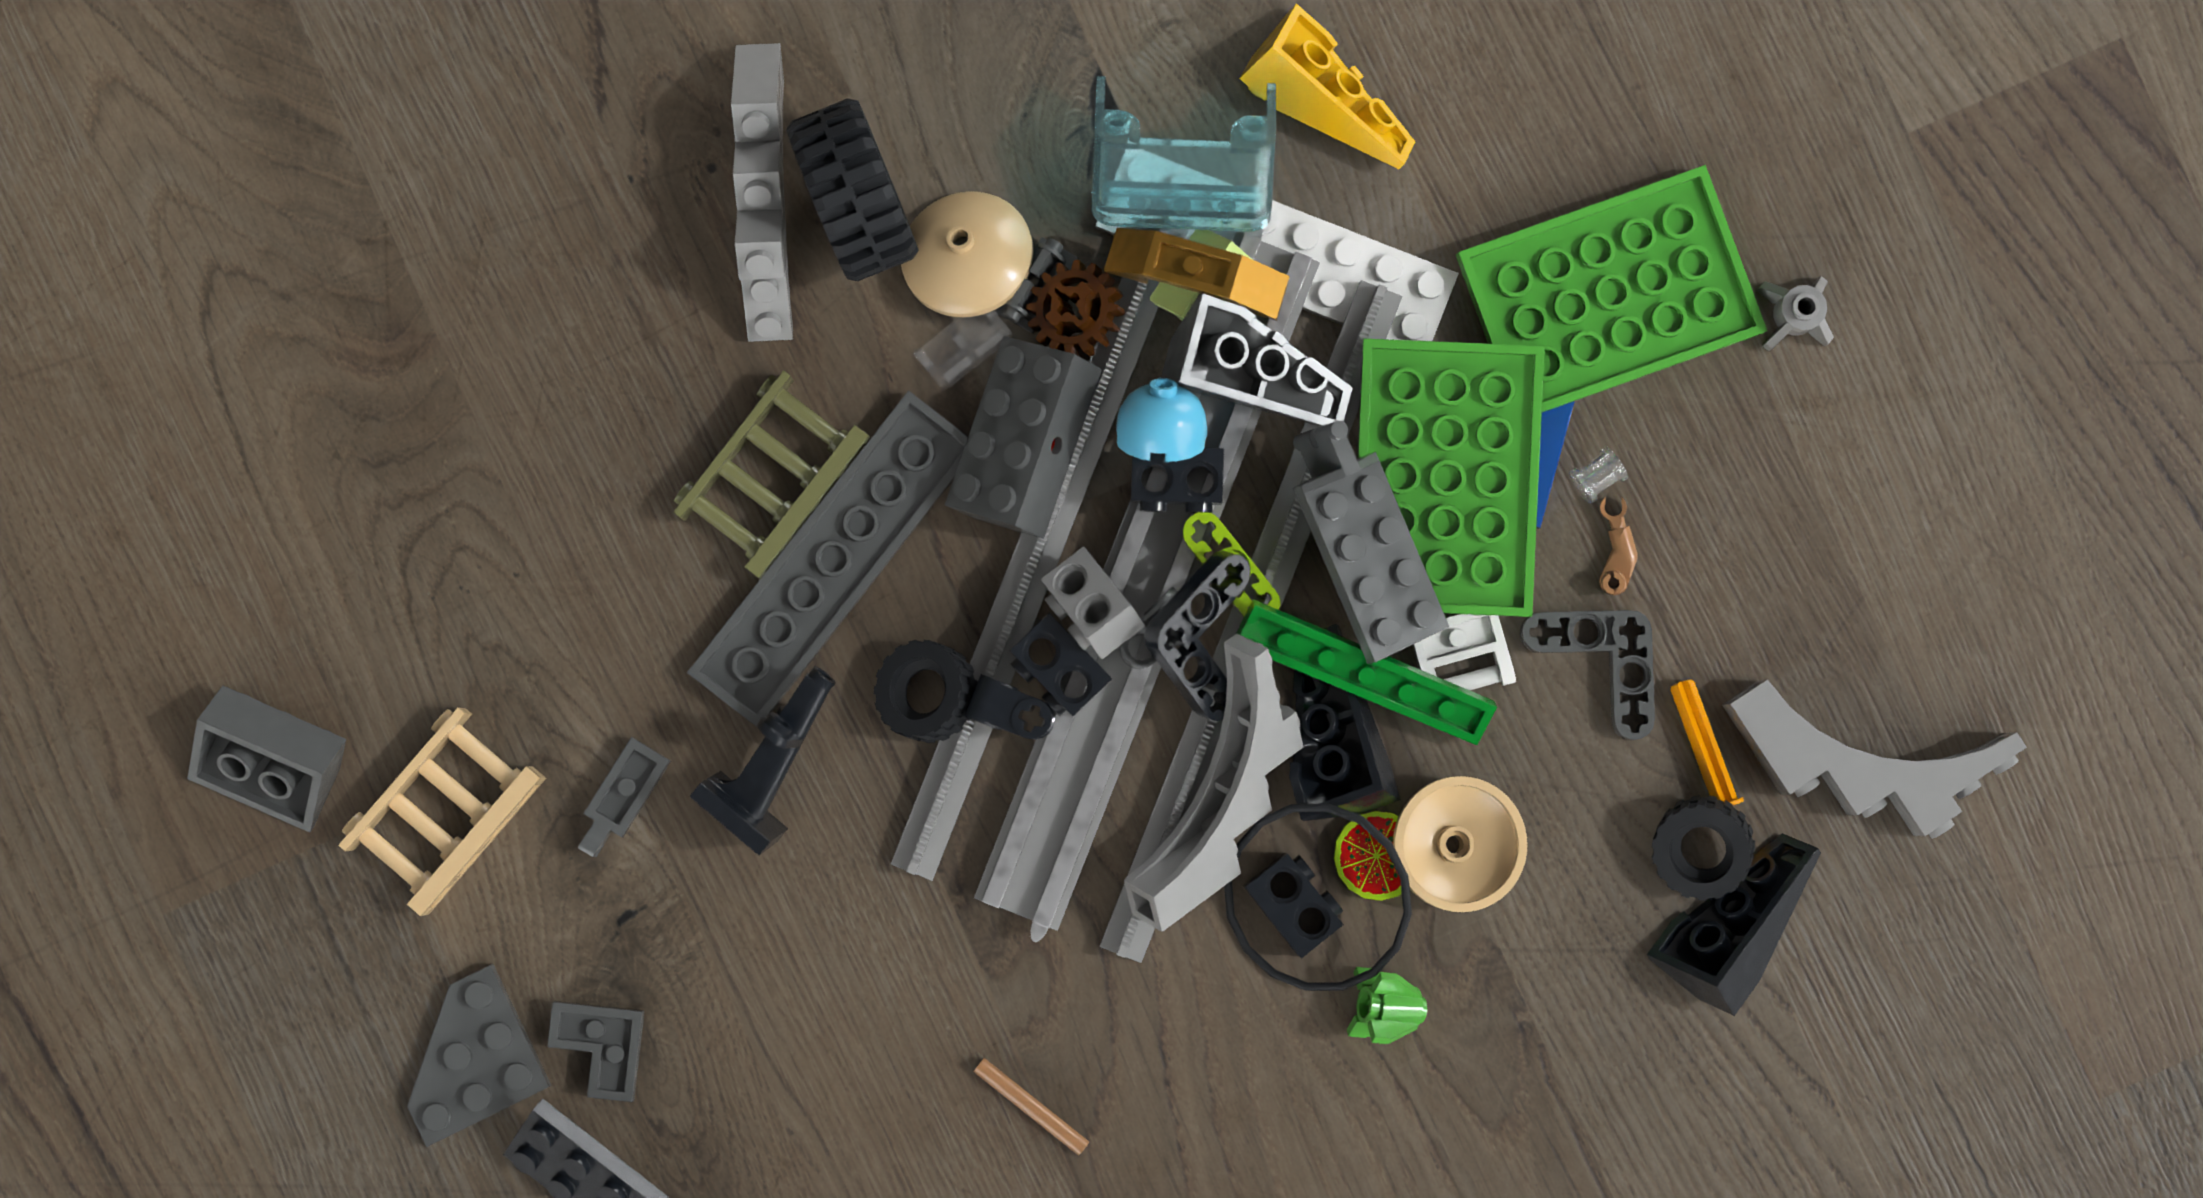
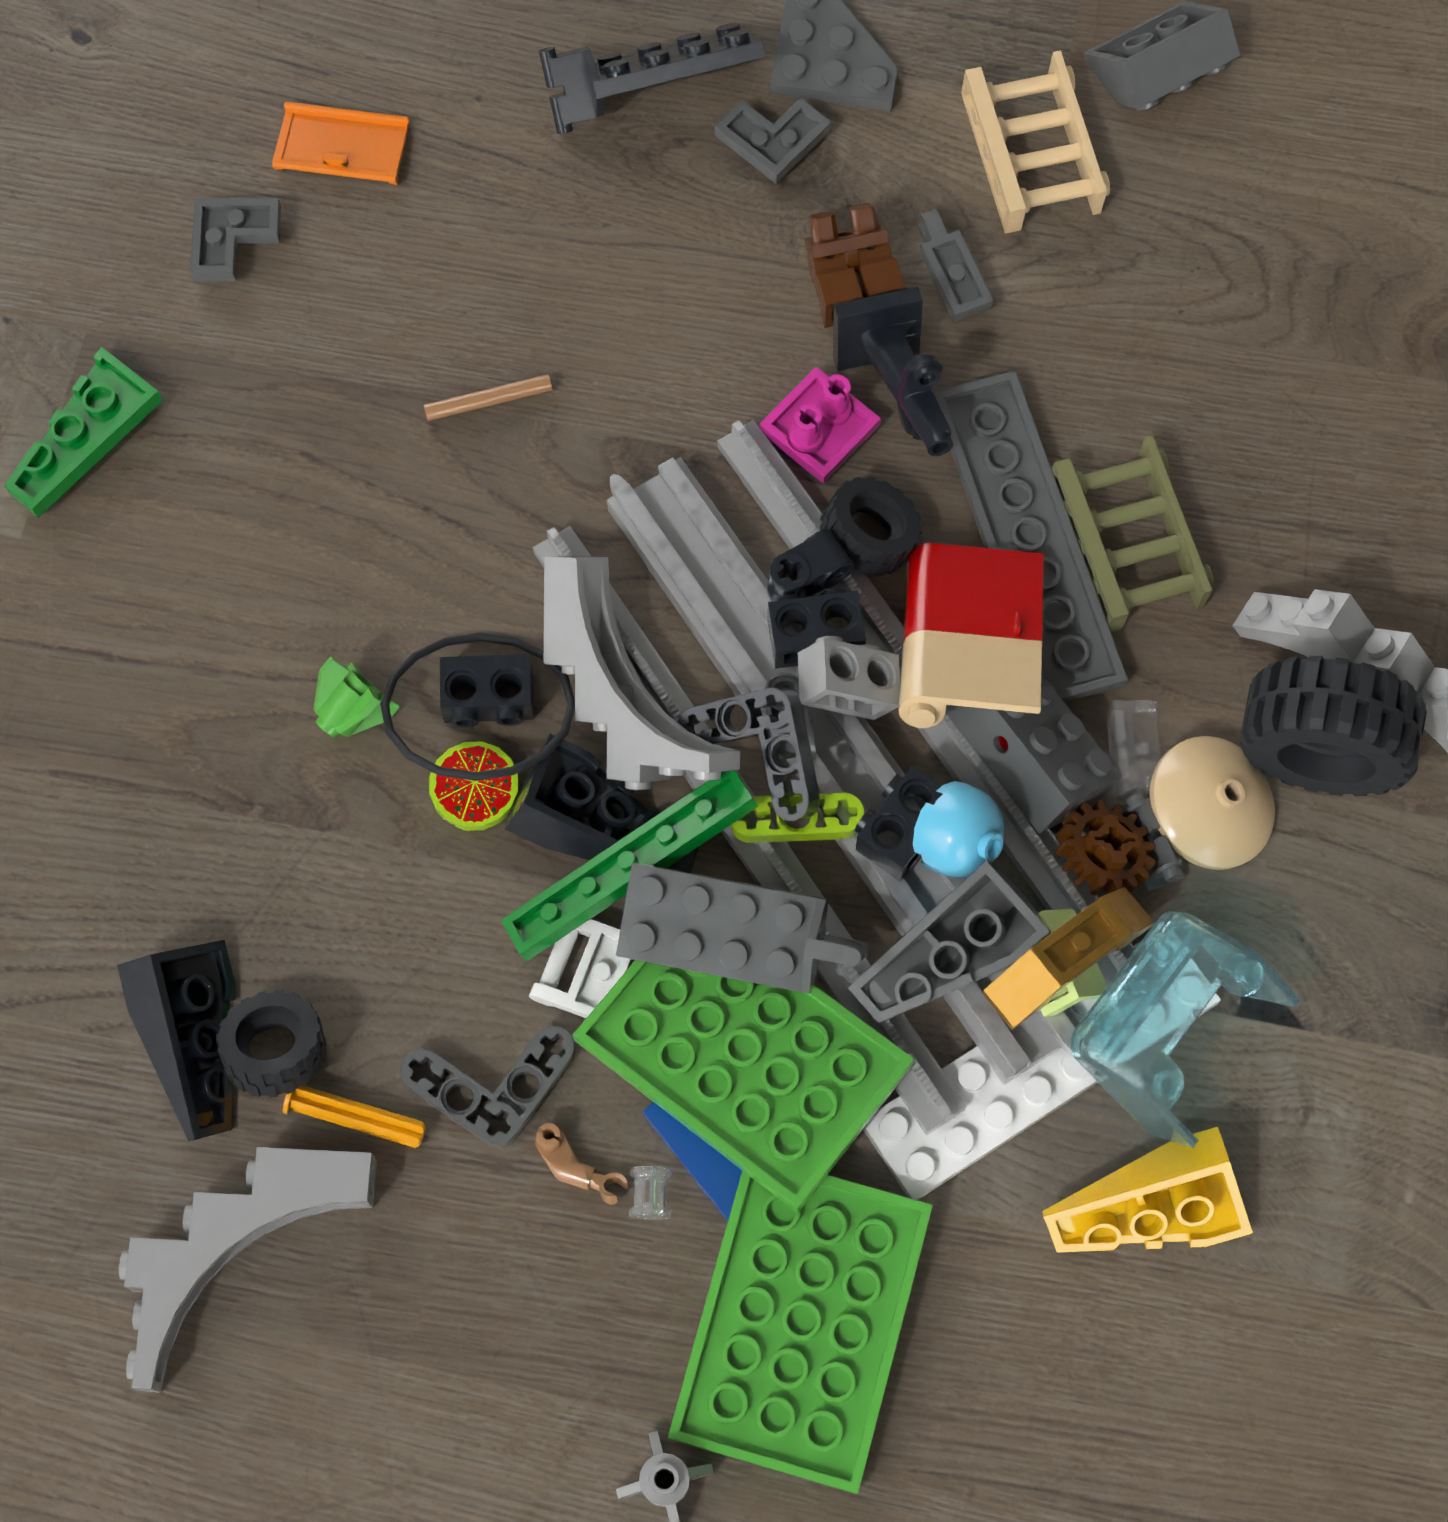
camera: 135 degrees right, 15 degrees down
tan dish [1393,776,1527,912] -> none
none -> dark pink plate [759,367,881,484]
none -> reddish brown hips [804,203,906,328]
none -> door [899,543,1044,728]

